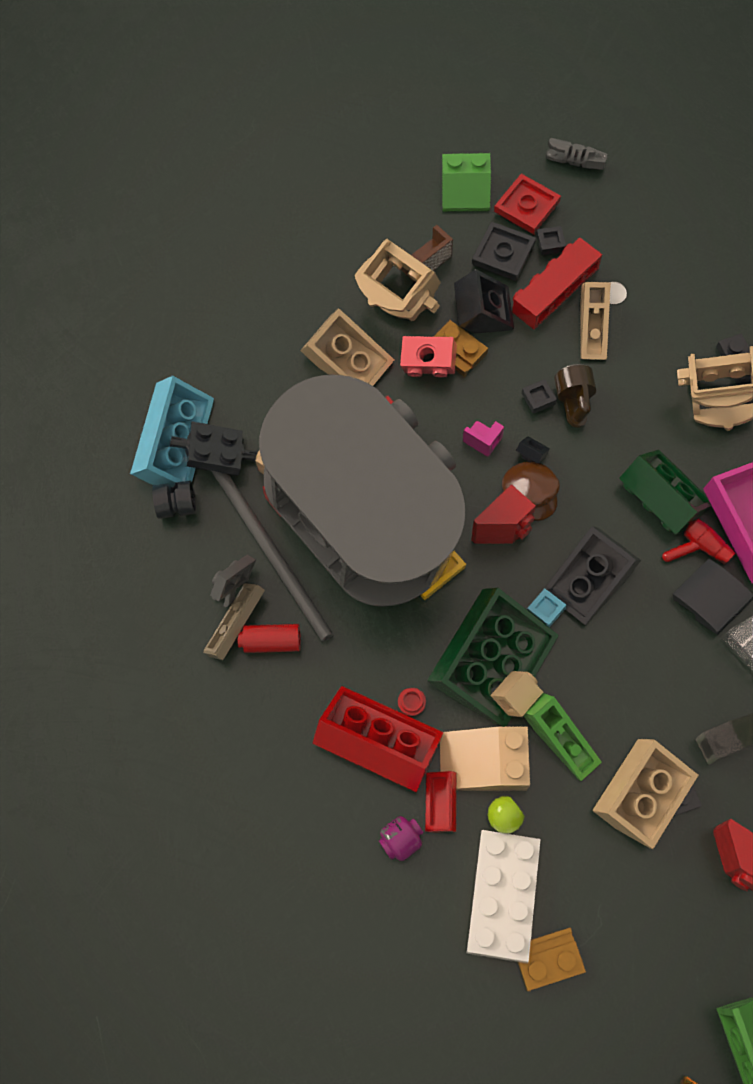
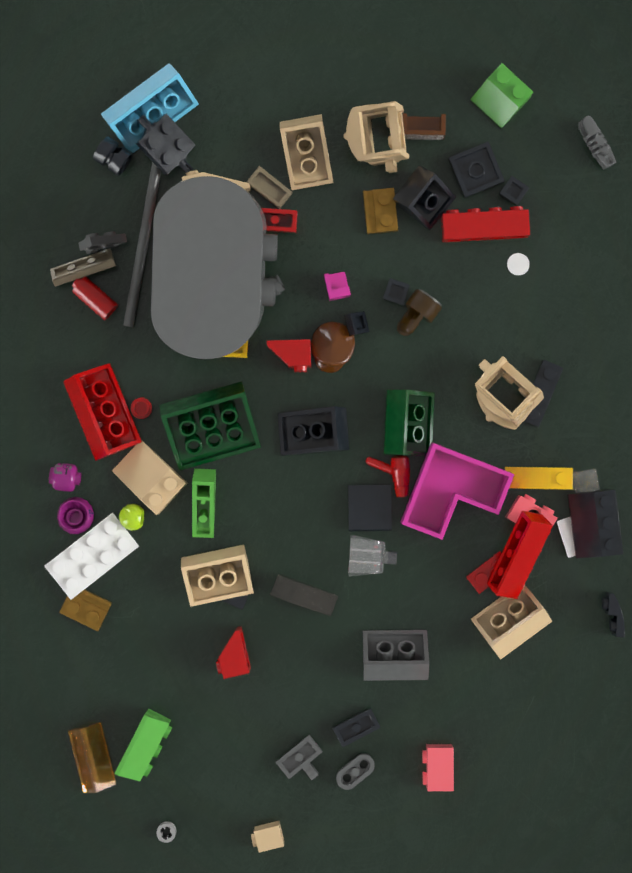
camera: 40 degrees right, 20 degrees up
coral brick [400,336,457,377] -> none
red tile [425,771,456,833] -> none
tan brick [490,671,543,717] -> none
red plate [494,174,561,234] -> none
medium azure plate [527,588,566,627] -> none
tan slope [580,282,611,360] -> none
none -> magenta hat [57,497,94,534]

